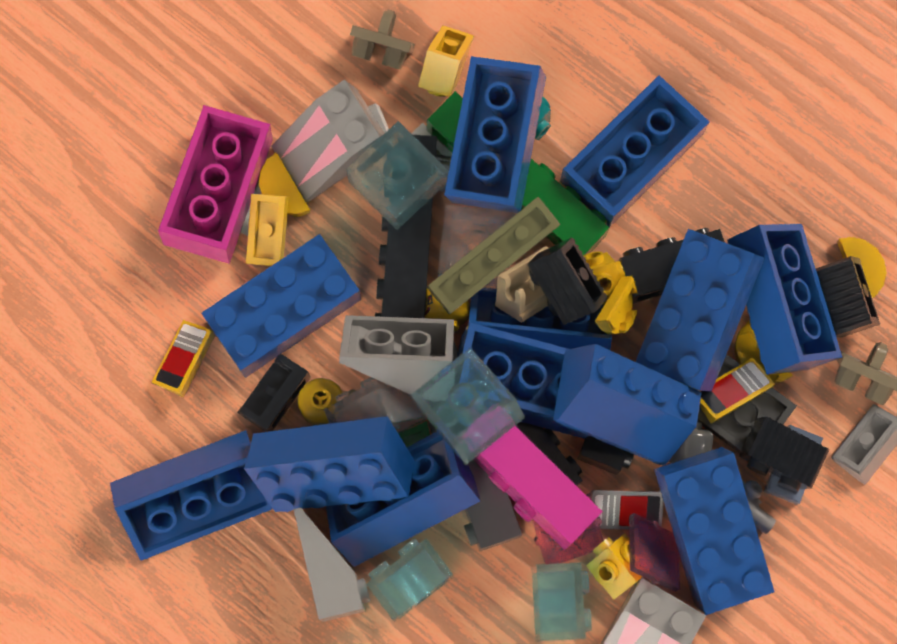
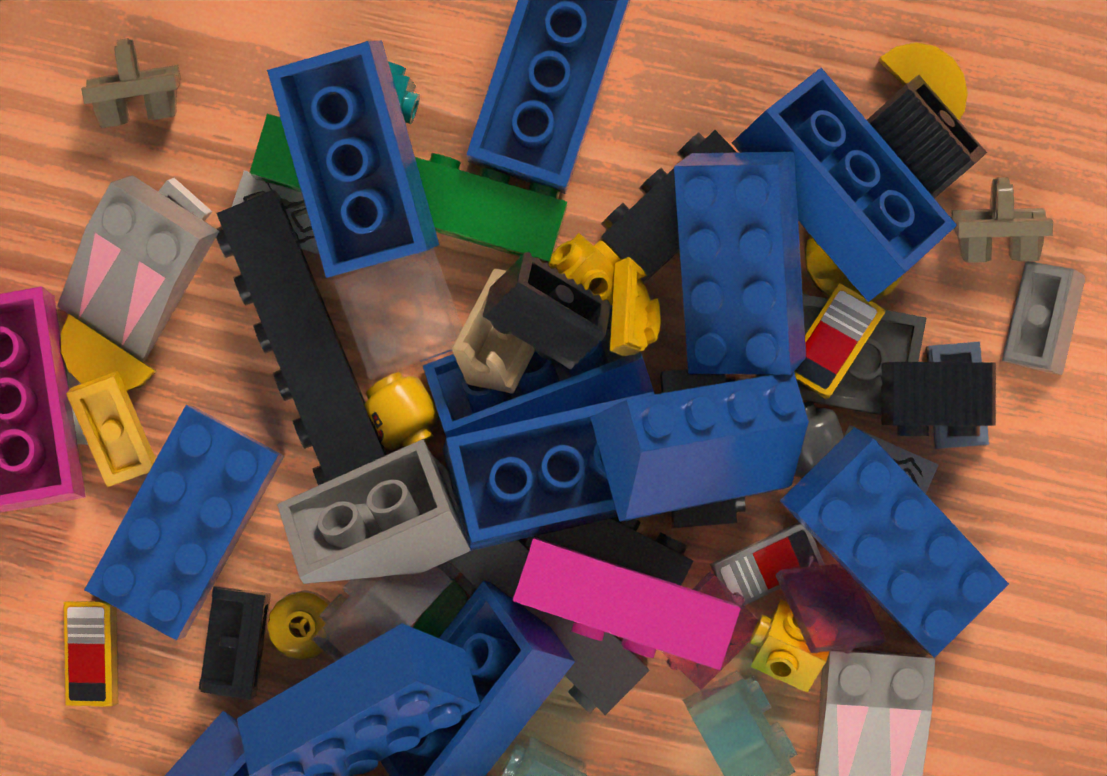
camera: 20 degrees left, 10 degrees up
clear light blue brick [346,121,448,230] -> none
clear light blue brick [411,348,525,465] -> none
yellow slope [418,25,474,97] -> none
olive plate [427,197,561,315] -> none
light grey arm [743,480,776,534] -> none

